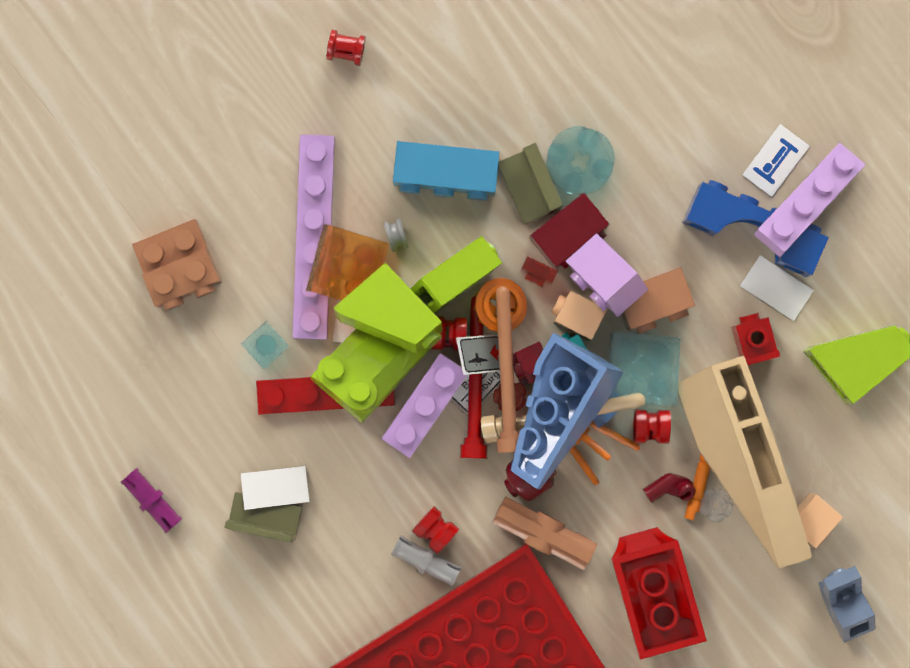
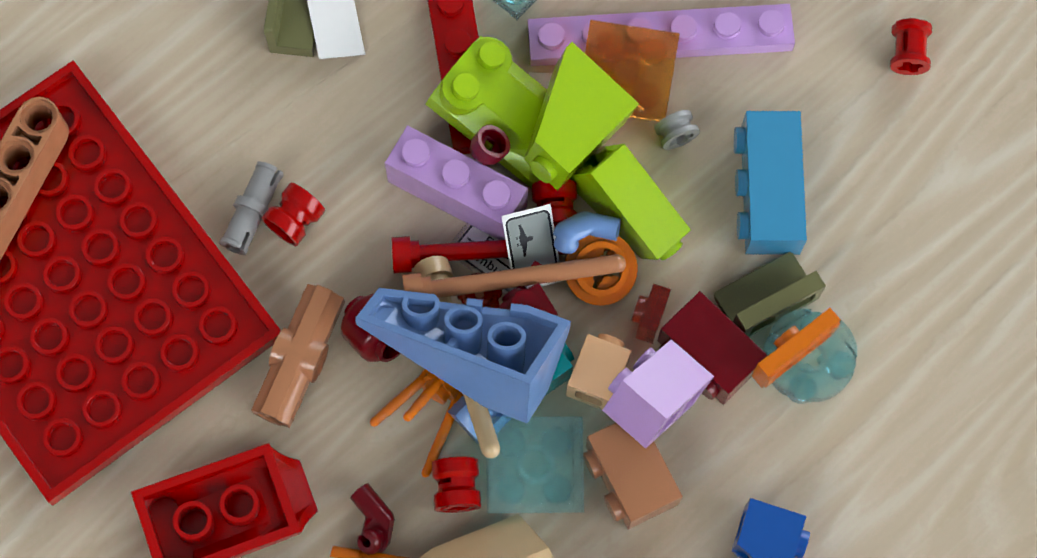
camera: 85 degrees right, 15 degrees down
none -> dark red hinge [469,125,510,166]
none -> medium blue arm [553,211,621,254]
none -> orange plate [751,308,841,388]

